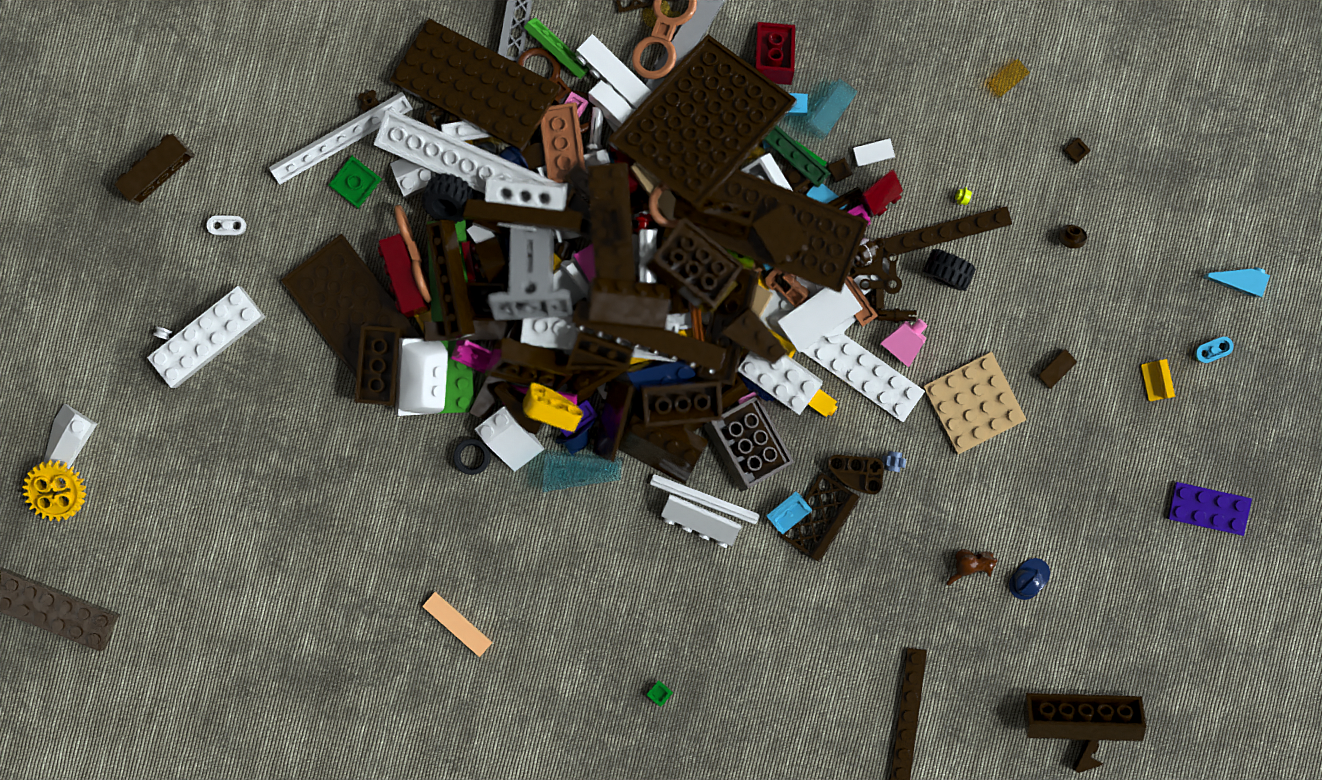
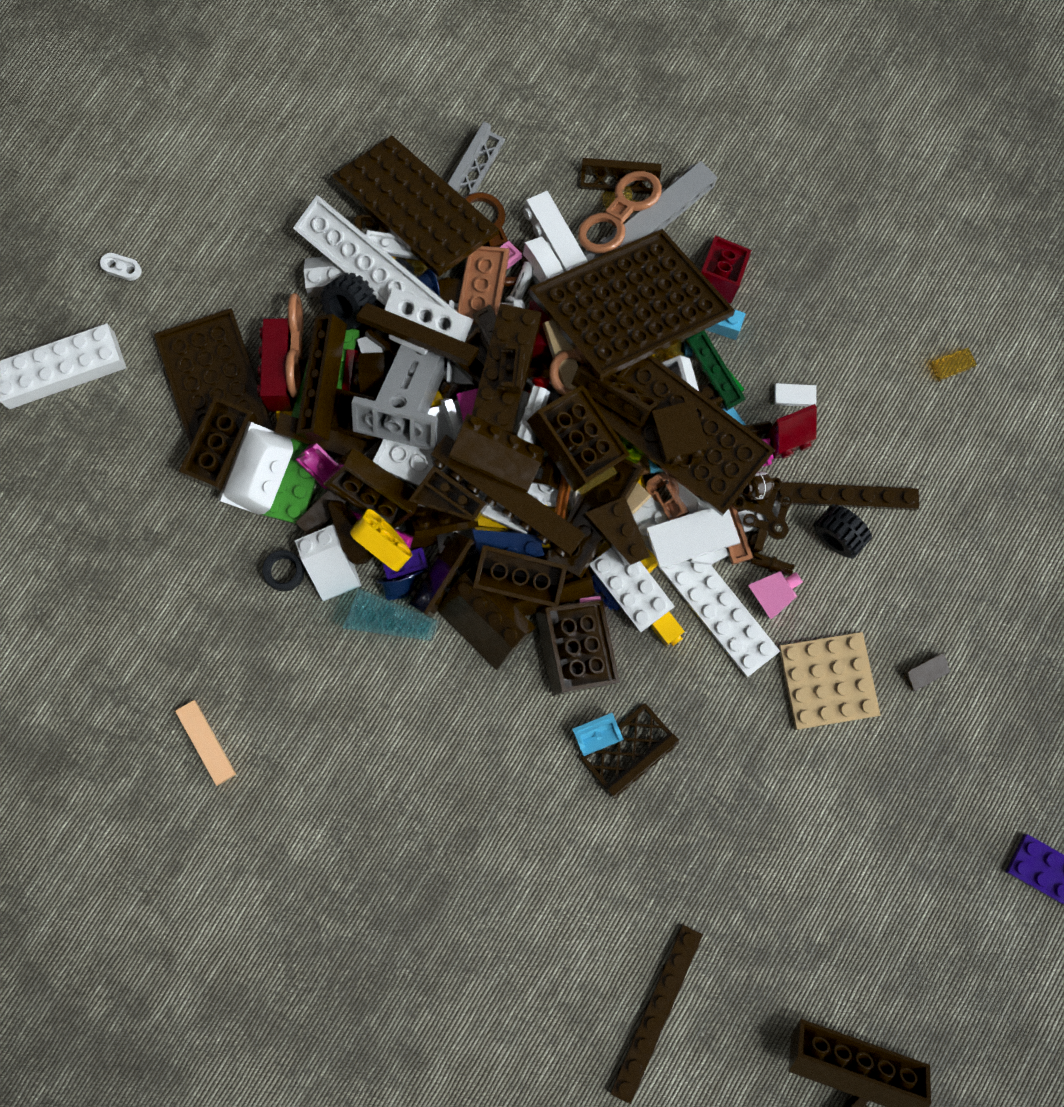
camera: 10 degrees right, 10 degrees down
dark brown brick [114,133,195,206] -> none
white bush [153,326,173,340] -> none
white plate [269,92,412,184] -> none
green tile [329,155,383,209] -> none
dark brown plate [358,90,380,111] -> none
bright green plate [524,17,590,79] -> none
green plate [646,680,673,707] -> none
white axle [650,475,759,524] -> none
white slope [661,494,741,548] -> none
clear light blue wedge [804,78,858,140] -> none
dark brown tile [827,157,853,183] -> none
dark brown beam [827,455,884,494] -> none
sand blue gear [882,451,906,472] -> none
reddish brown animal [946,549,998,586] -> none
neon yellow plate [955,187,972,205] -> none
dark blue piece [1009,558,1050,600] -> none
dark brown plate [1058,225,1087,249] -> none
dark brown tile [1063,137,1091,164] -> none
yellow panel [1141,359,1175,401] -> none

